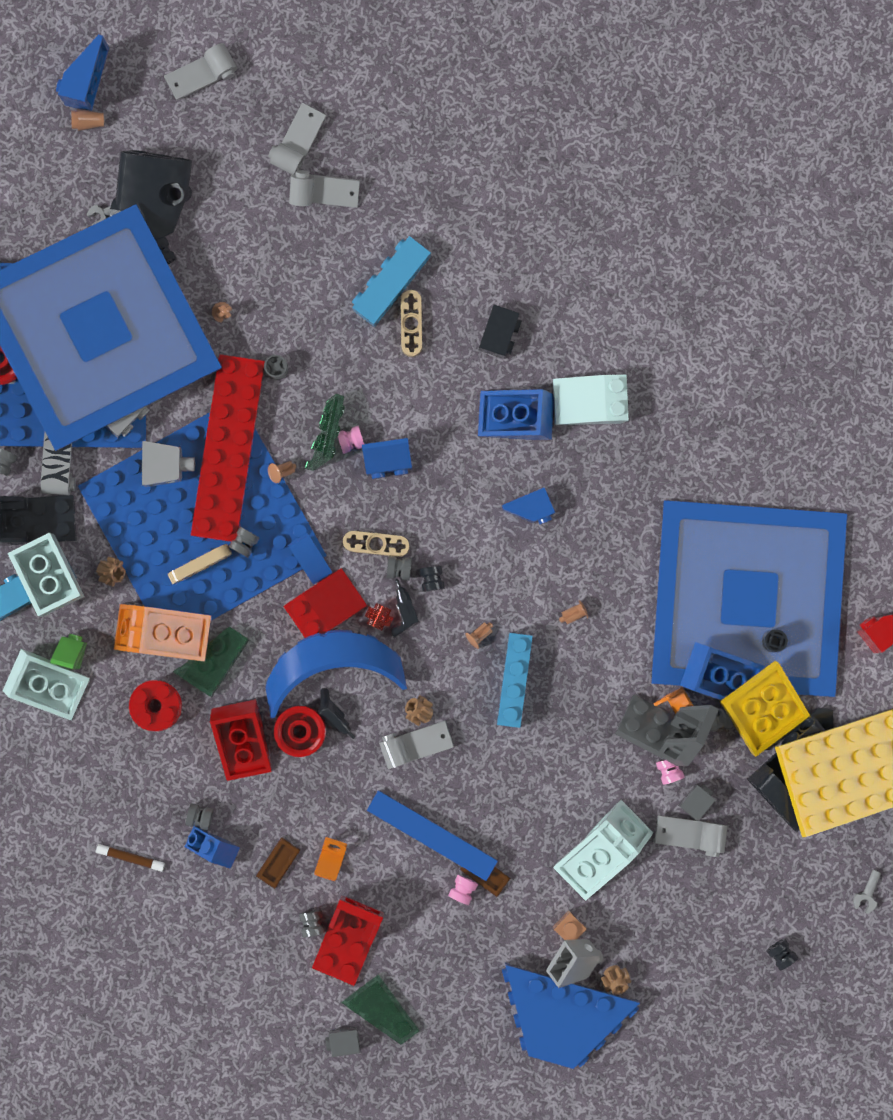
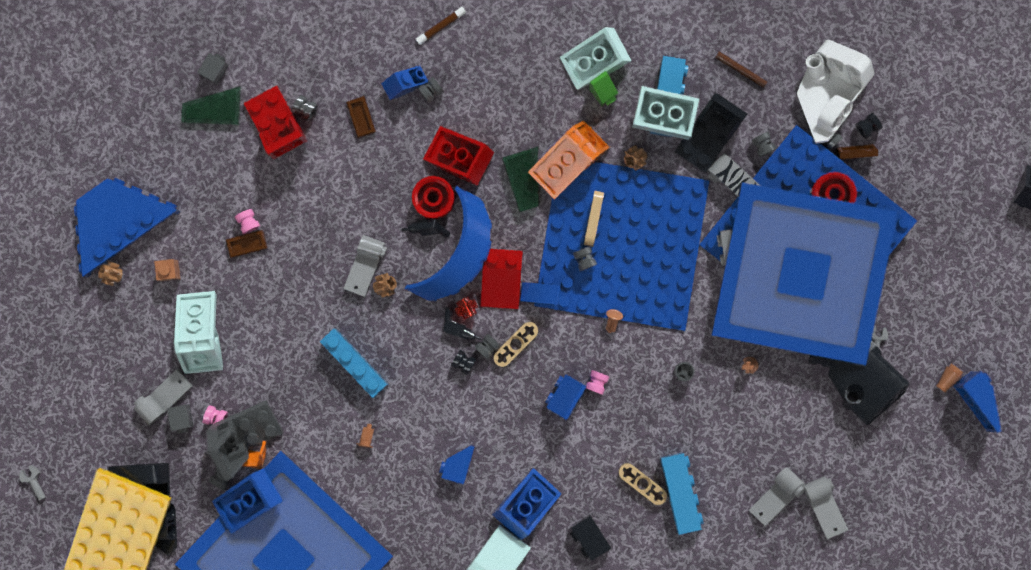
camera: 135 degrees right, 0 degrees up
red wheel [129,680,182,731] -> none
light grey torso [142,441,195,487] -> none
light grey door [164,43,237,101] -> none
red plate [191,354,265,542] -> none
clear green wing [305,393,345,471] -> none
orange bracket [314,837,347,881] -> none
blue tile [367,790,498,881] -> none
nougat piece [465,622,493,649] -> none
light grey torso [546,939,603,988] -> none
yellow plate [720,661,810,757] -> none
black wheel [762,629,788,653] -> none
black wheel [766,938,799,971] -> none

